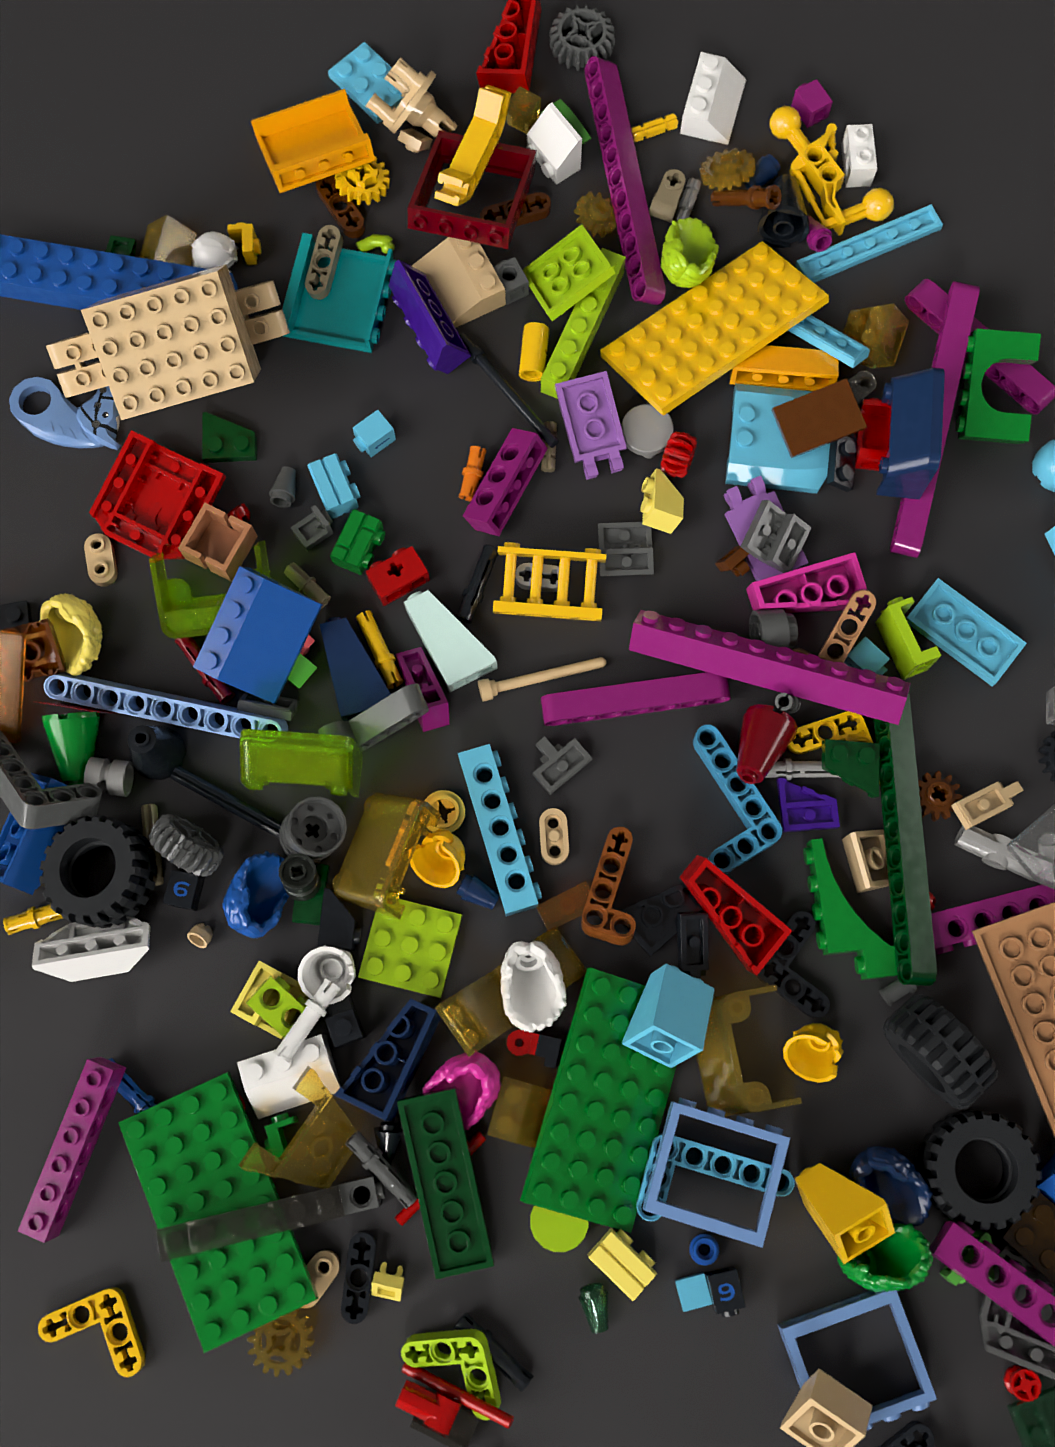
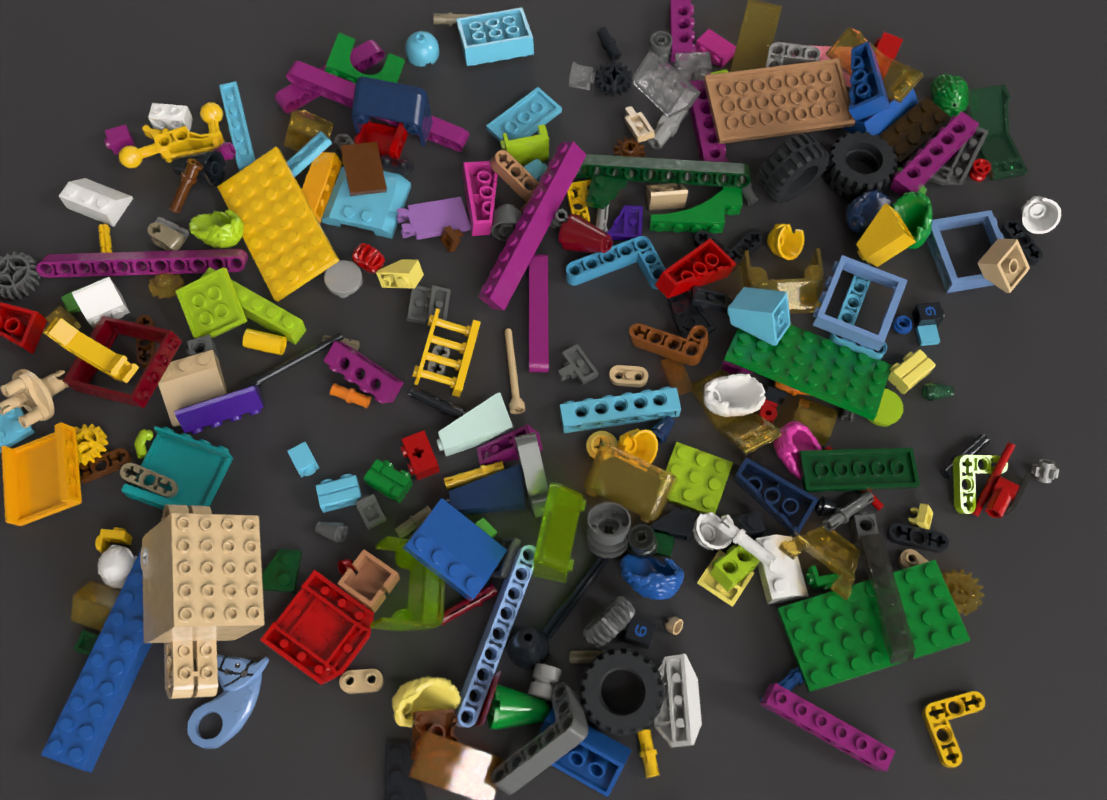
camera: 85 degrees left, 10 degrees down
tan plate [398,128,433,153] -> none
medium lavender tile [555,371,627,480] -> none
clear yellow gear [700,148,756,191] -> none
dark grey slope [740,500,811,573] -> none
dark blue cone [743,154,781,189] -> none

